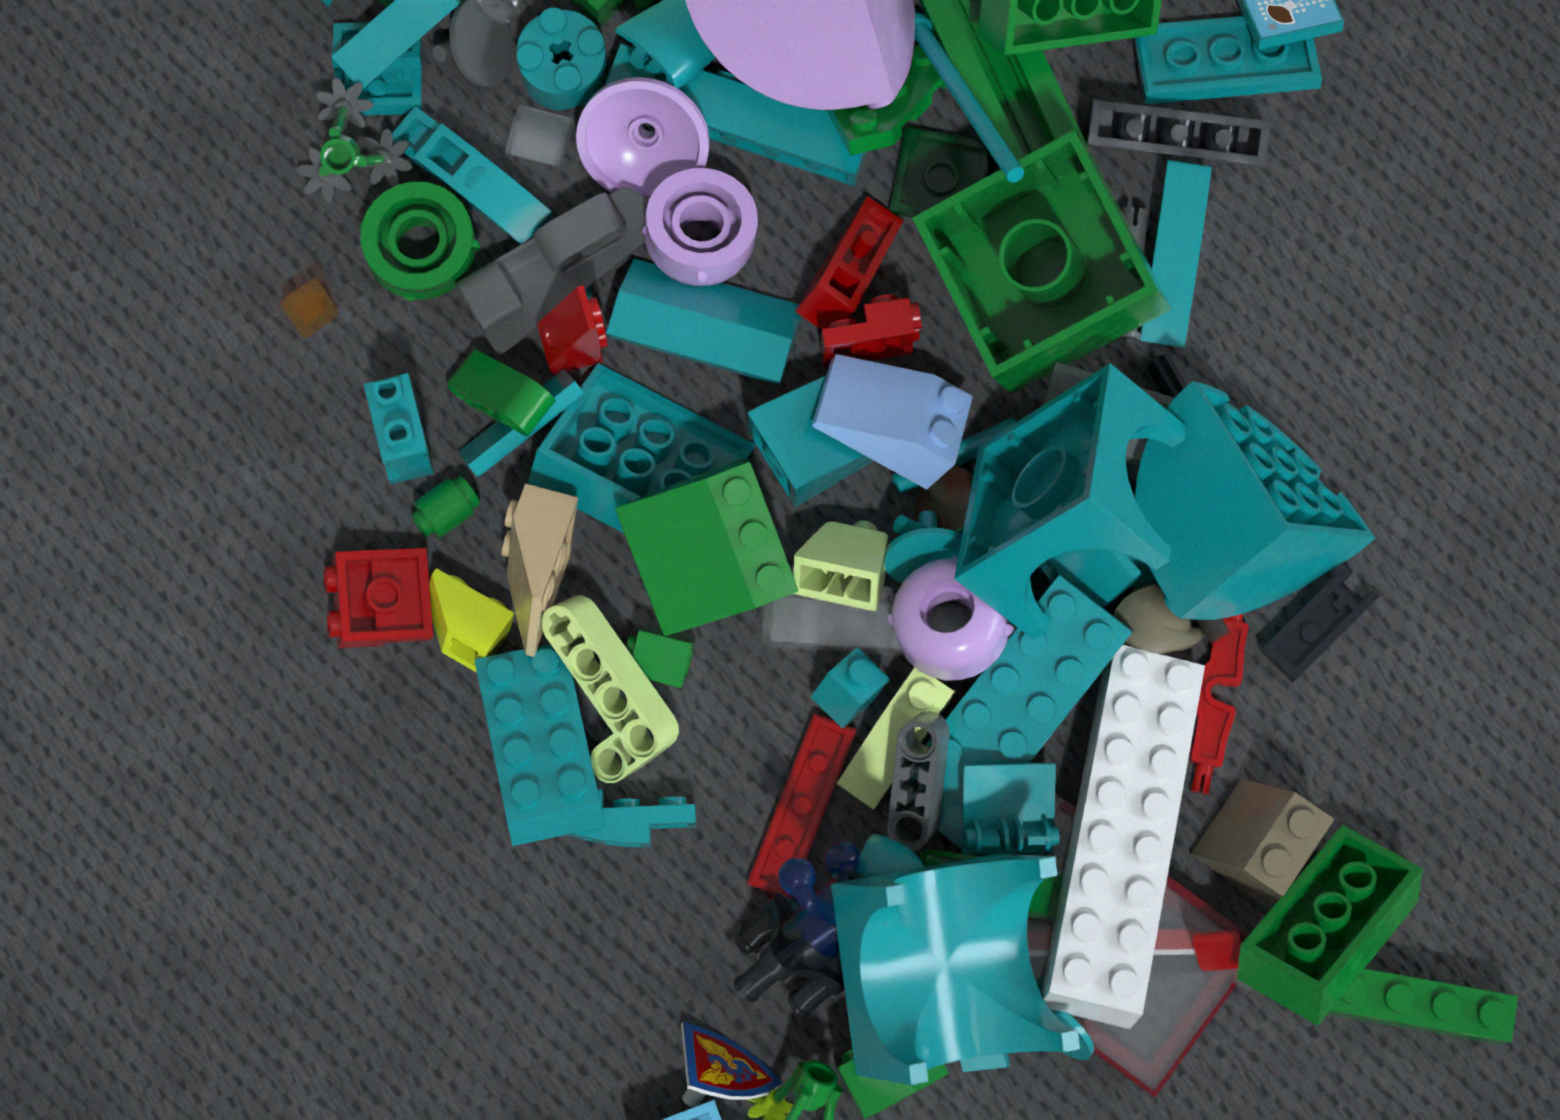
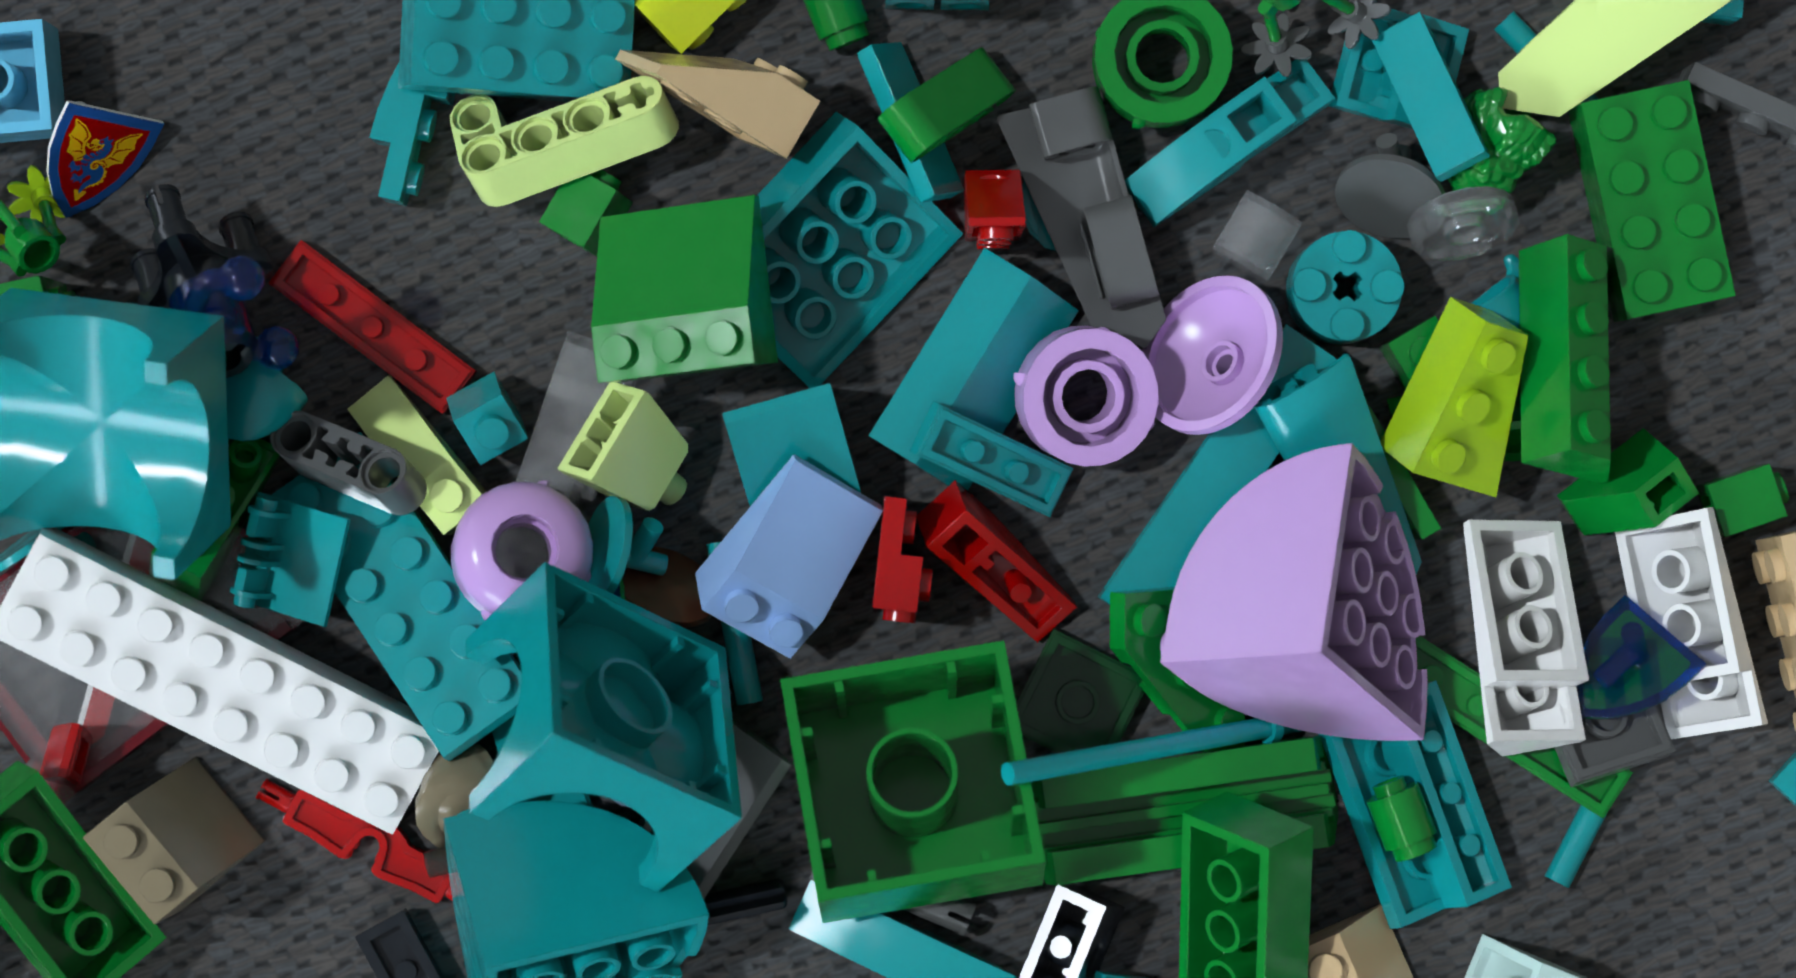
camera: 100 degrees right, 10 degrees up
none -> teal tile [909,401,1074,517]

